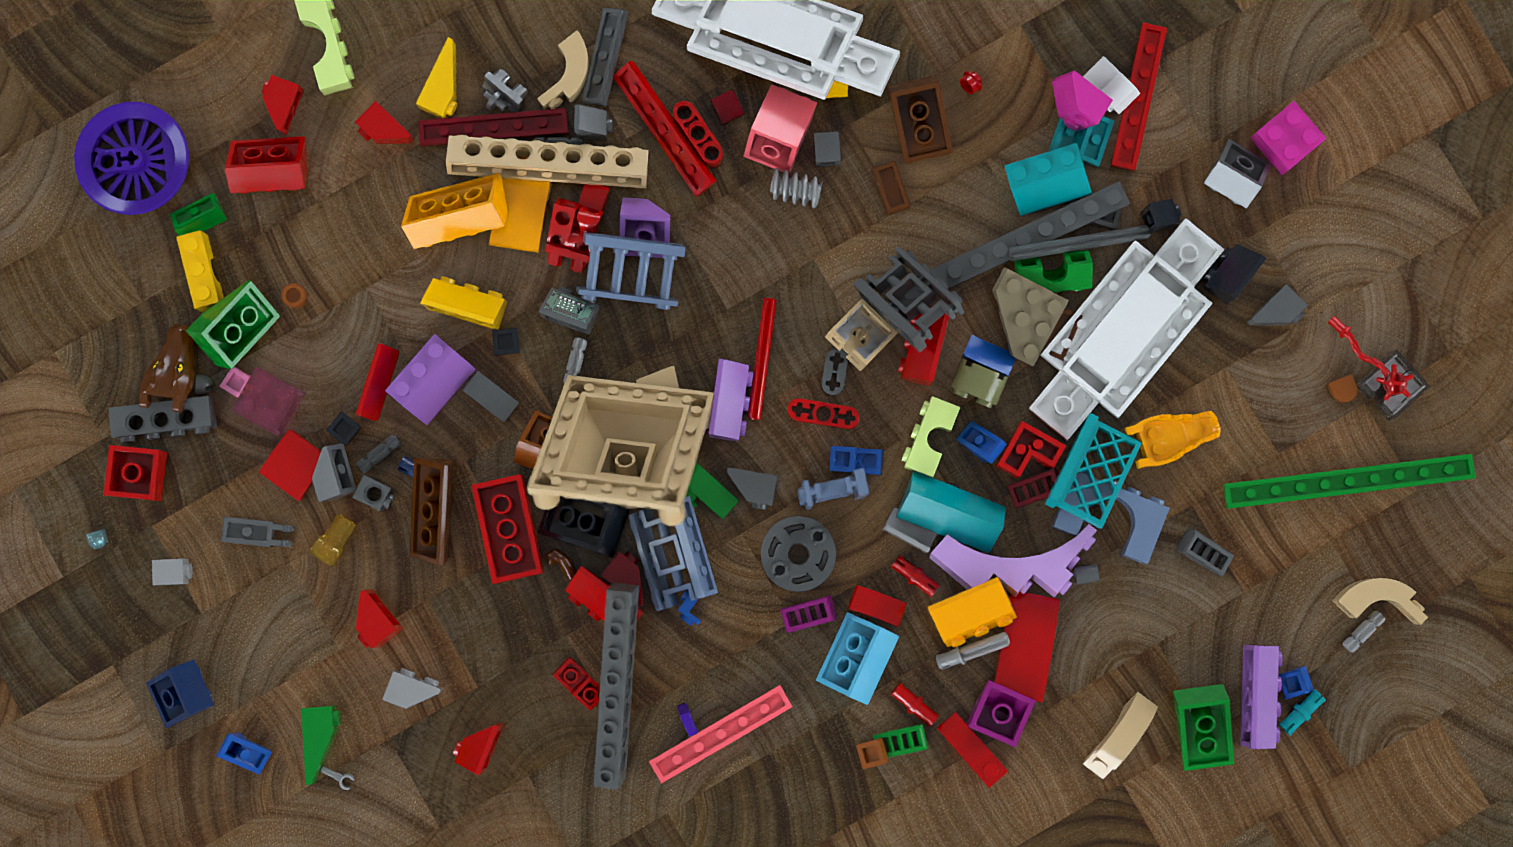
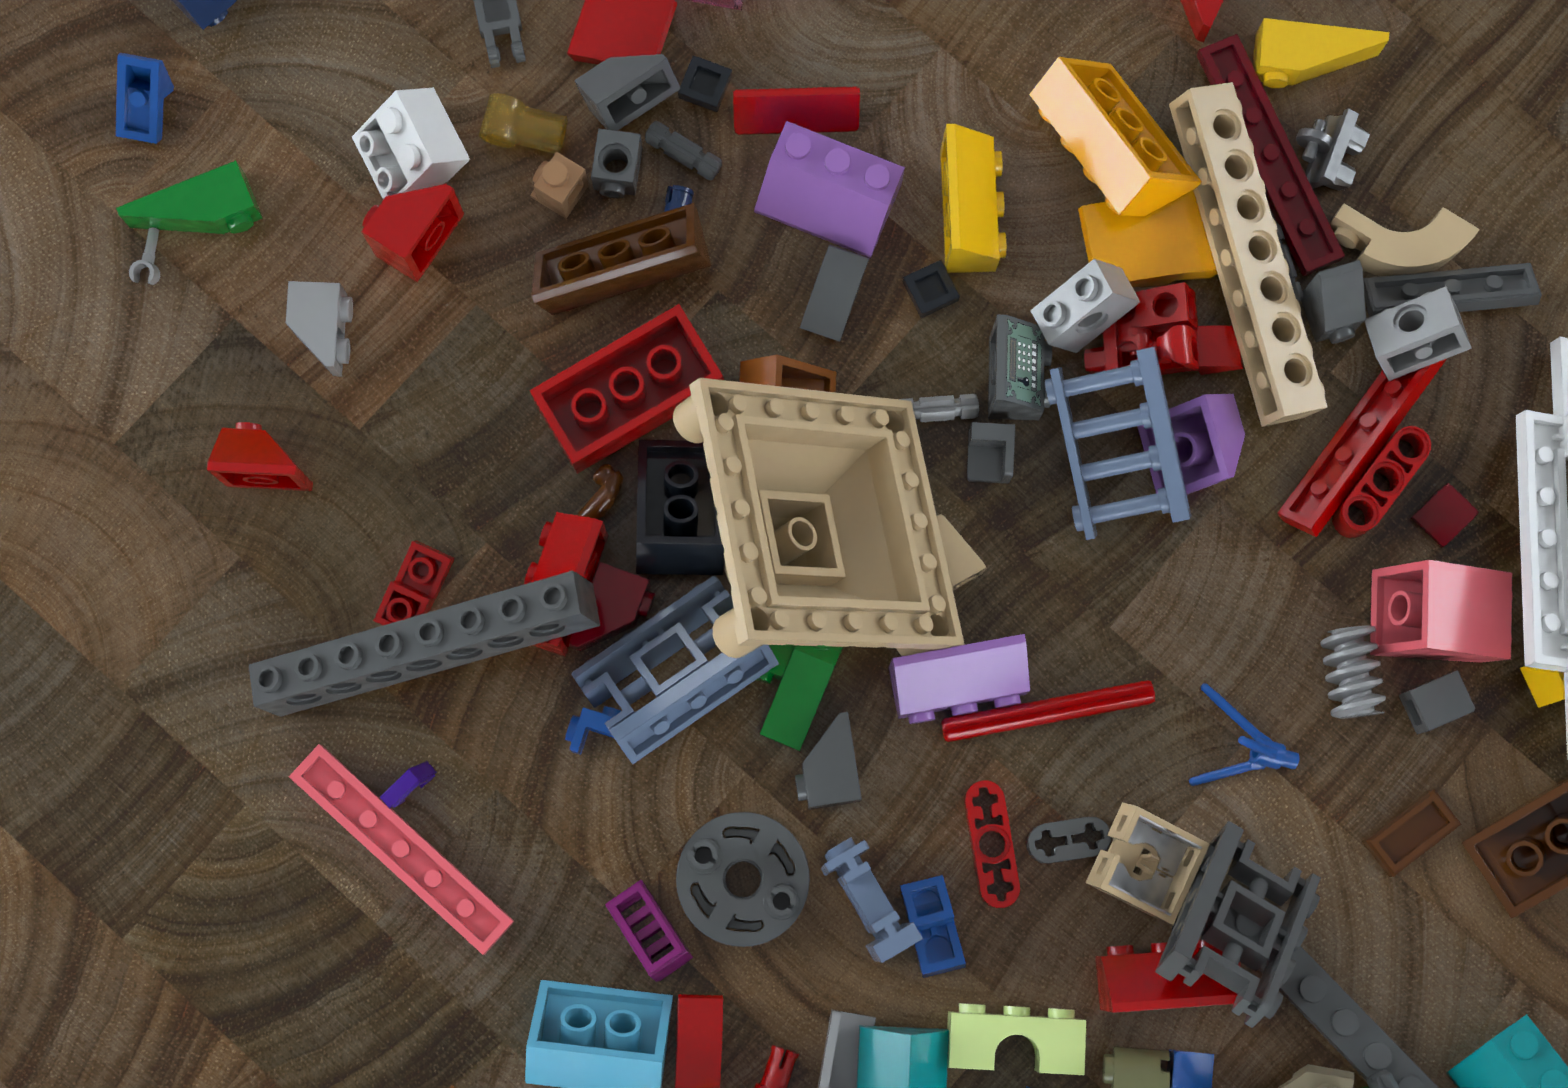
camera: 70 degrees right, 5 degrees down
none -> white slope [352,87,470,199]
none -> medium nougat brick [530,152,589,219]
none -> dark grey panel [967,422,1015,484]
none -> light grey brick [1030,258,1140,353]
none -> blue plant [1189,683,1299,786]
none -> light grey brick [1365,286,1472,381]

